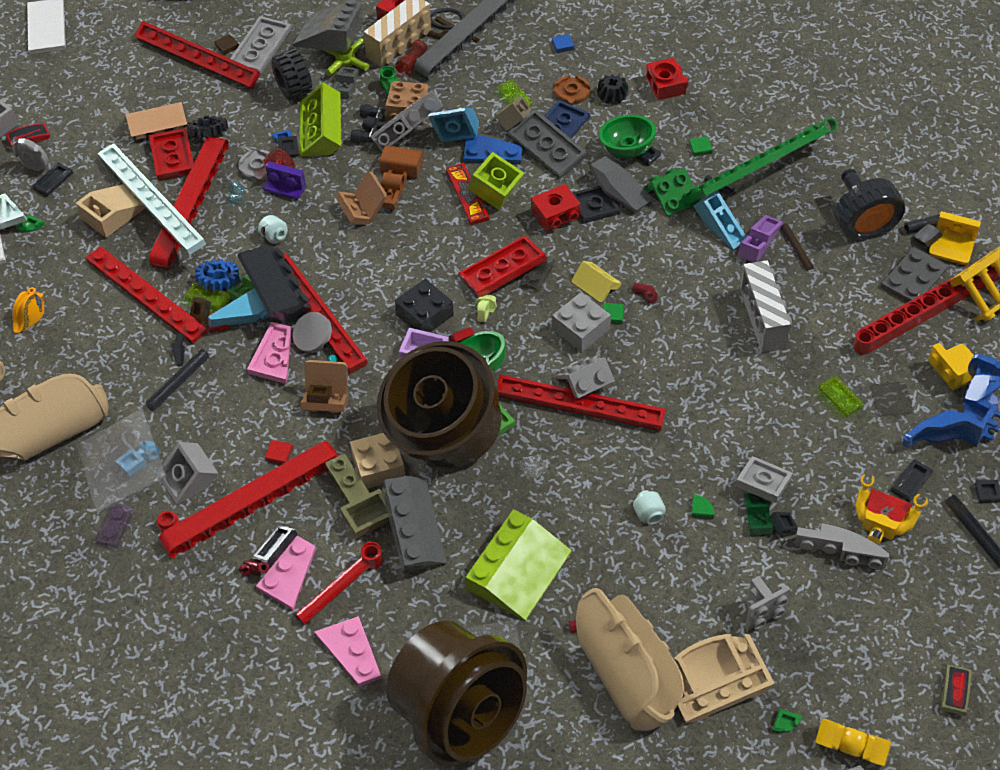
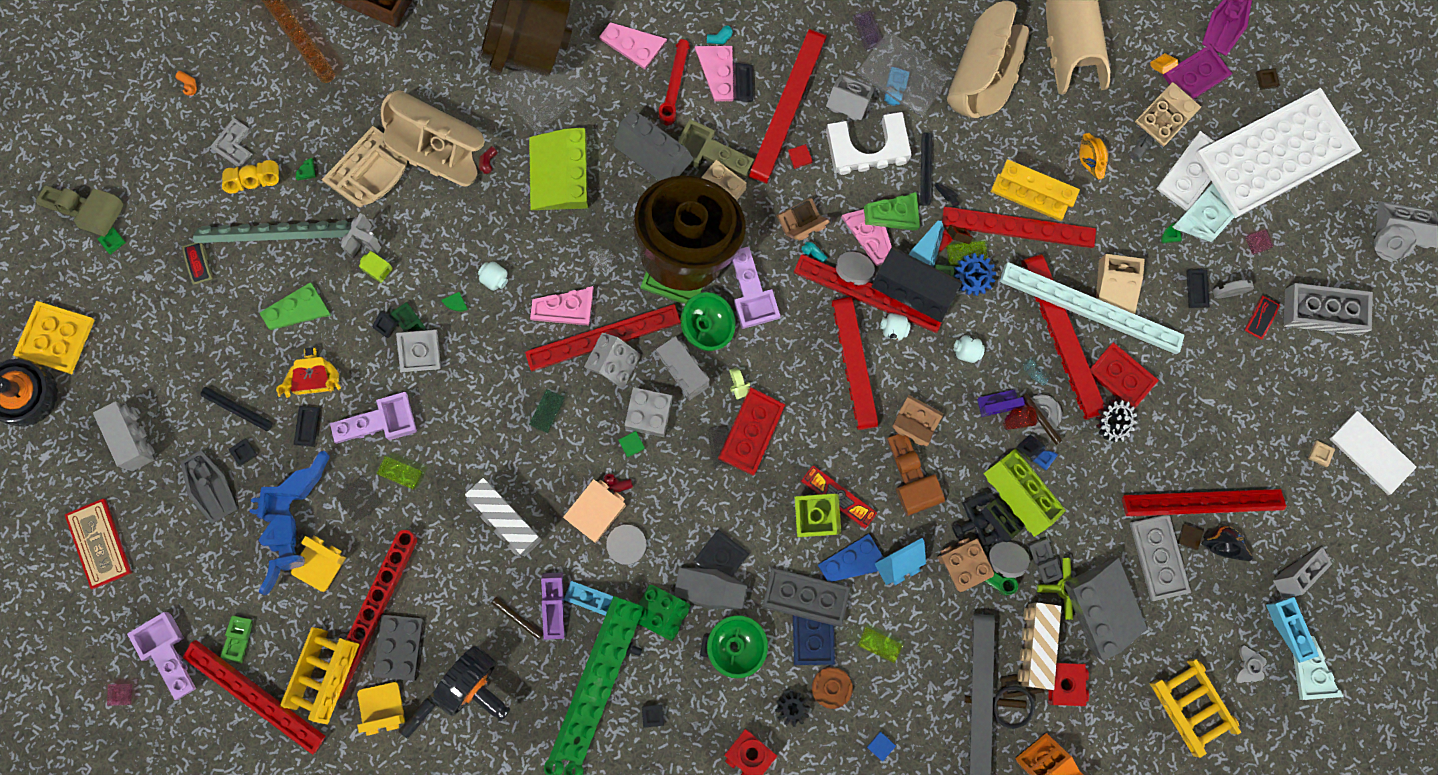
camera: 140 degrees right, 25 degrees up
light nougat slope [125,102,187,140] -> none
red plate [156,511,179,532] -> none
dark red arm [239,560,269,576] -> none
black tyre [271,49,312,100] -> none
light grey slope [371,90,443,152] -> none
clear red piece [395,40,427,75] -> none
black brick [395,278,454,332] -> none
red tile [449,327,474,342] -> none
dark tan slope [495,95,532,132] -> none
red brick [531,184,581,231] -> none
light yellow panel [572,261,622,302] -> none
green tile [689,136,713,157] -> none
light grey slope [795,523,889,569] -> none
black tile [914,223,943,248] -> none
none -> sand green plate [193,220,352,243]
none -> bright green wing [259,282,331,330]
none -> lavender plate [330,392,417,444]
none -> lime brick [359,251,393,283]
none -> clear green plate [529,389,565,434]
none -> bright pink wing [530,286,594,326]
none -> light nougat brick [563,479,626,543]
none -> light grey tile [606,525,646,565]
none -> black plate [642,705,664,728]
none -> light grey wedge [656,336,710,401]
none -> teal arm [707,25,733,45]
none -> white arch [826,112,911,175]
none -> red beam [831,297,878,430]
none -> bright green wing [864,192,920,231]
none -> light aqua head [880,313,910,340]
none -> black plate [981,497,1024,543]
none -> light grey tile [988,542,1030,578]
none -> yellow fence [990,159,1080,221]
none -> dark brown bar [1020,393,1062,445]
none -> black hat [1201,526,1253,561]
none -> tan tile [1308,441,1335,467]

